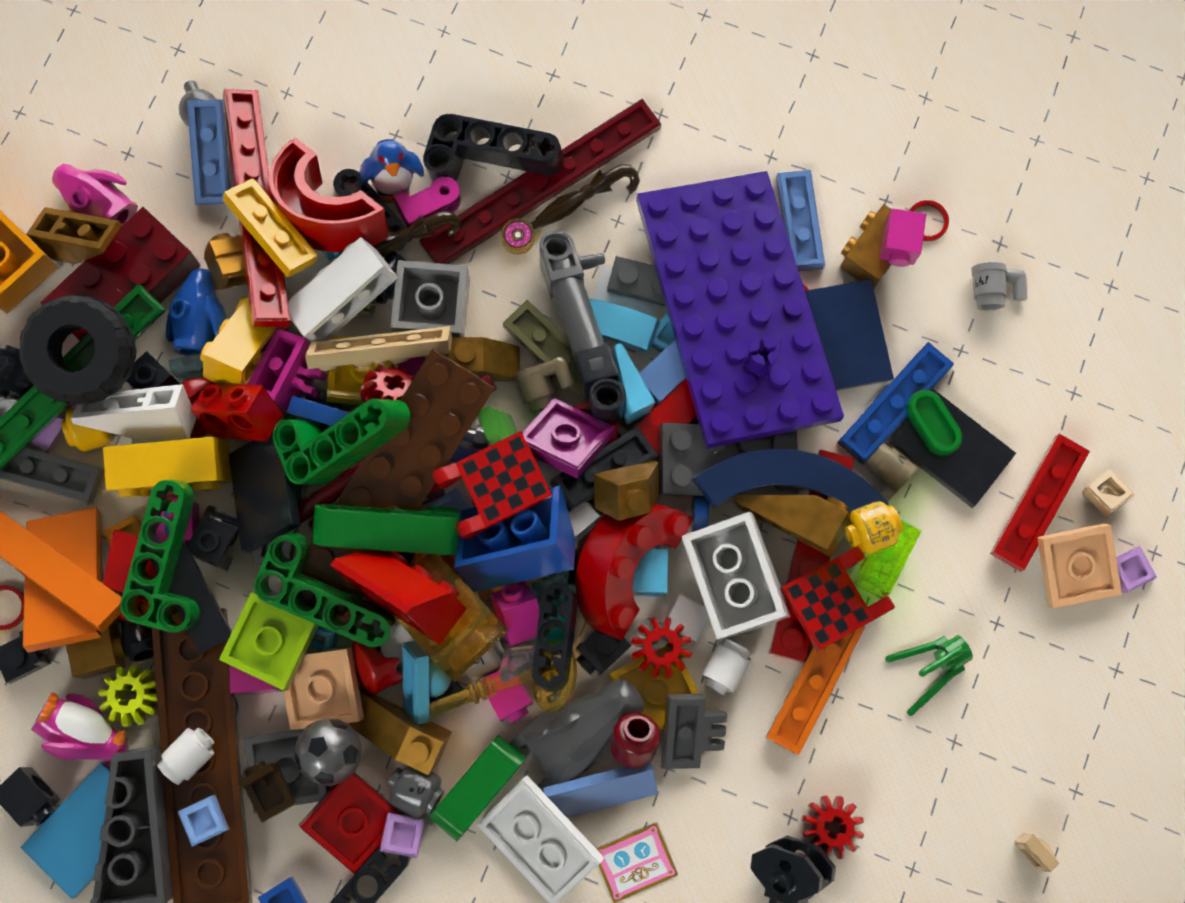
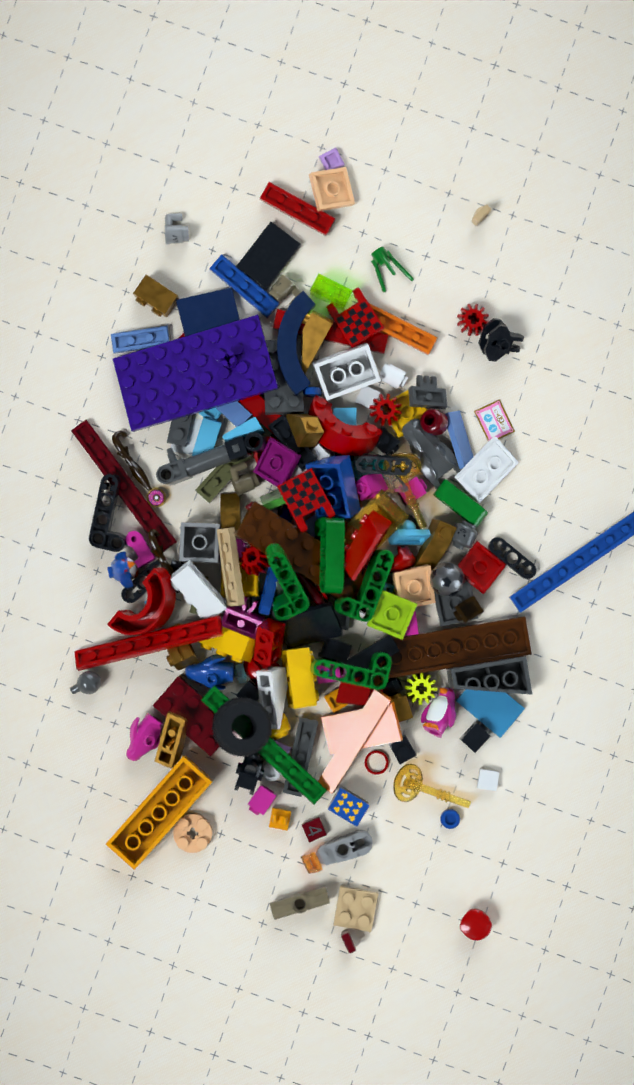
camera: 90 degrees left, 10 degrees up
white brick [157,728,215,785] -> none
light blue tile [178,795,229,846] -> none
medium blue tile [187,99,230,205] -> none
yellow plate [223,178,318,278] -> none
lavender tile [379,813,425,858] -> none
yellow head [845,501,903,554] -> none
dark pink brick [879,208,927,267] -> none
green tile [906,390,962,456] -> none
red piece [909,200,949,242] -> none
tan tile [1082,469,1135,518] -> none

